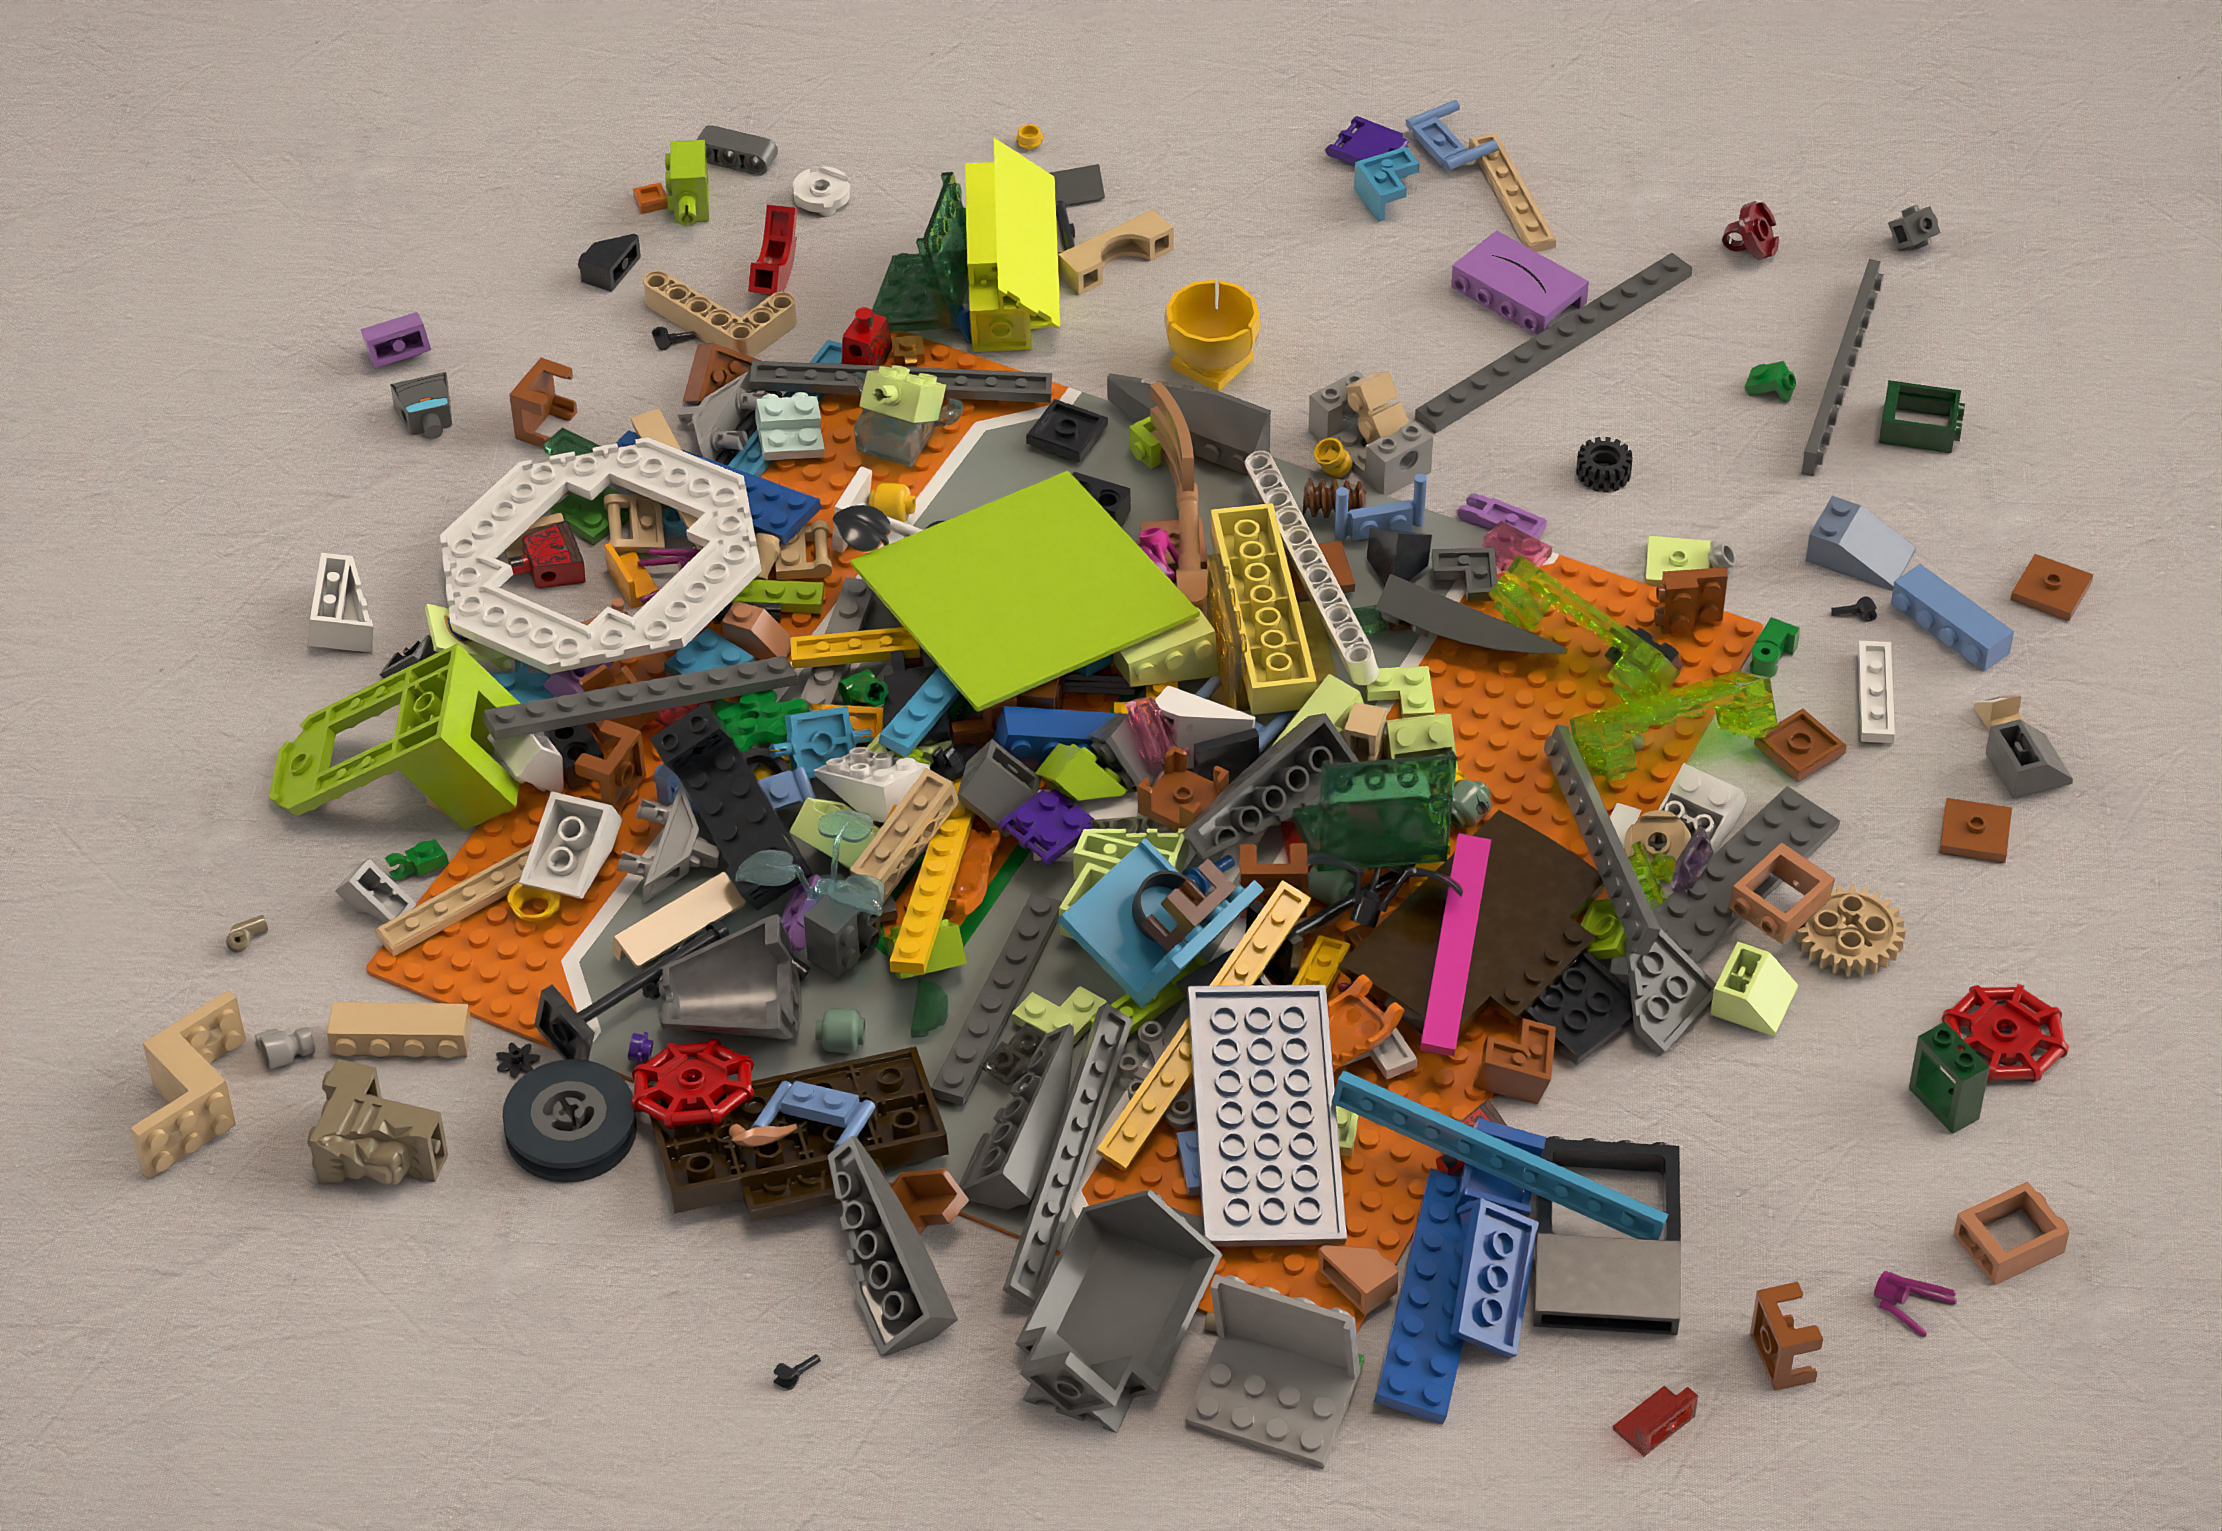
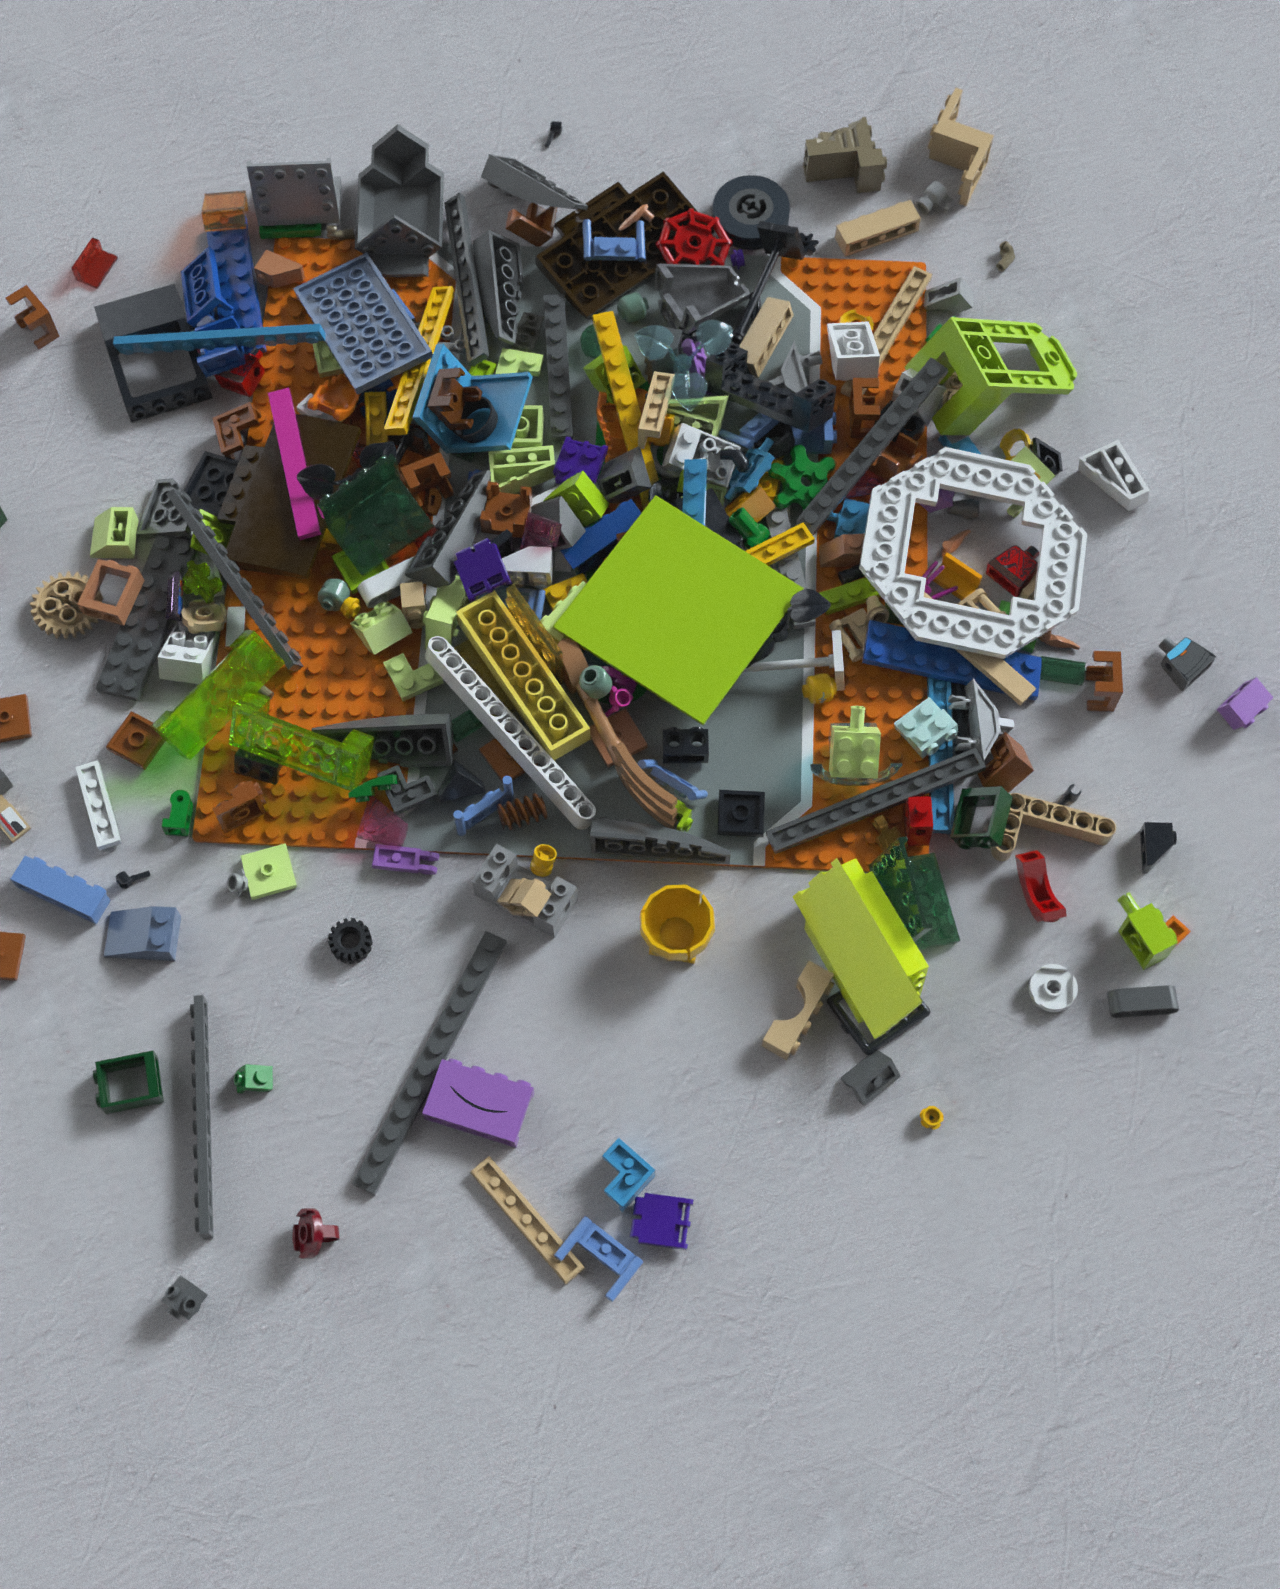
camera: 155 degrees right, 20 degrees up
none -> clear orange panel [201,190,249,232]
none -> green slope [348,774,397,802]
none -> dark purple plate [454,538,511,602]
none -> sand green head [579,665,612,699]
none -> medium blue plate [637,759,708,800]
none -> black arm [720,449,749,473]
none -> dark green window [950,786,1013,850]

